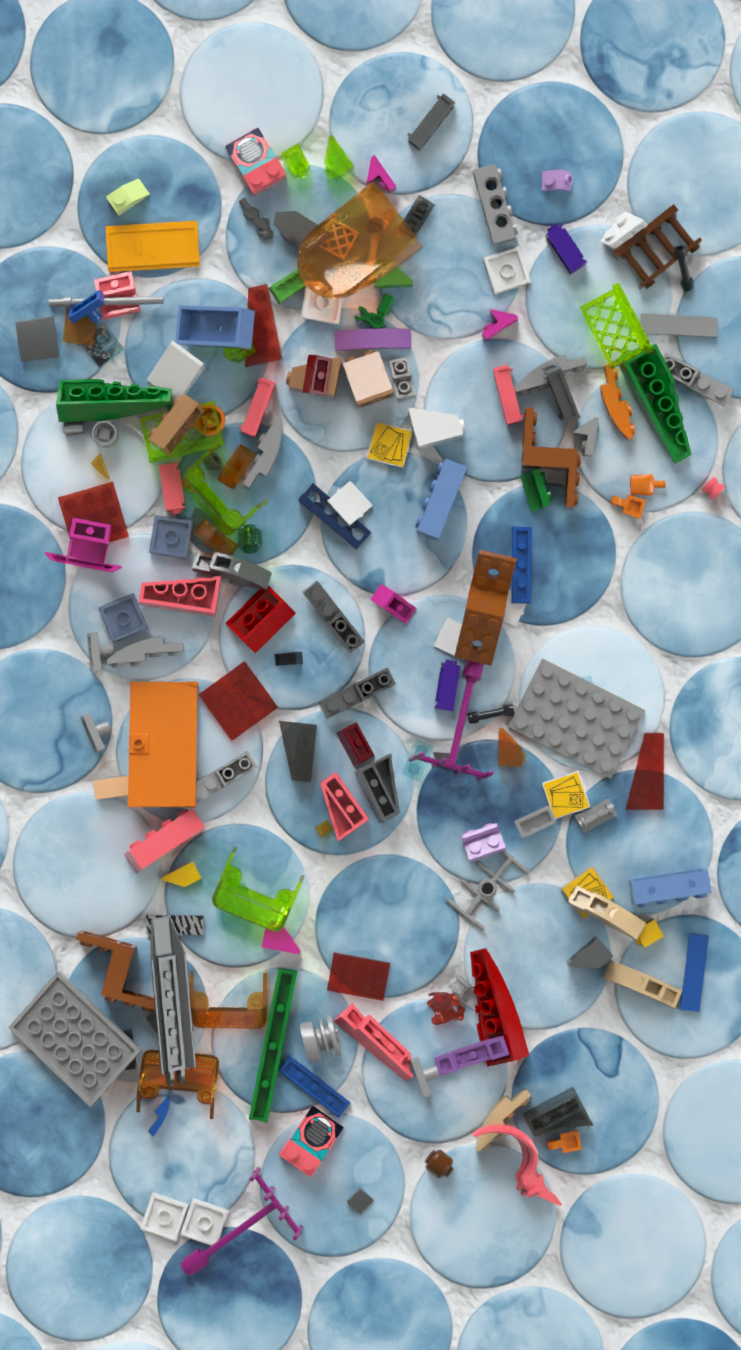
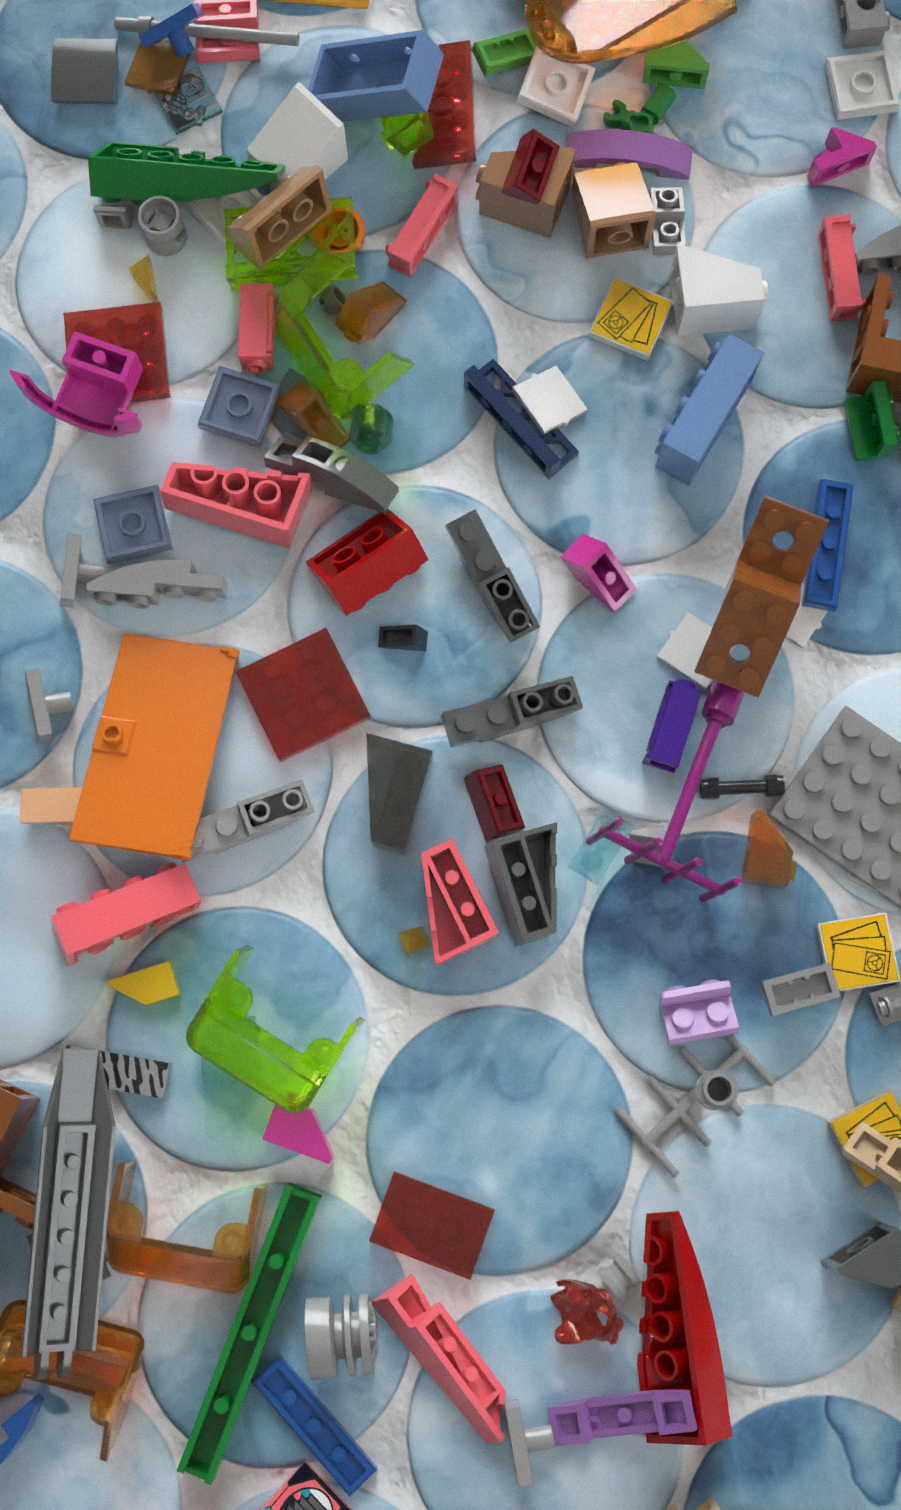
camera: 10 degrees right, 10 degrees down
light grey slope [242,416,283,489] -> none

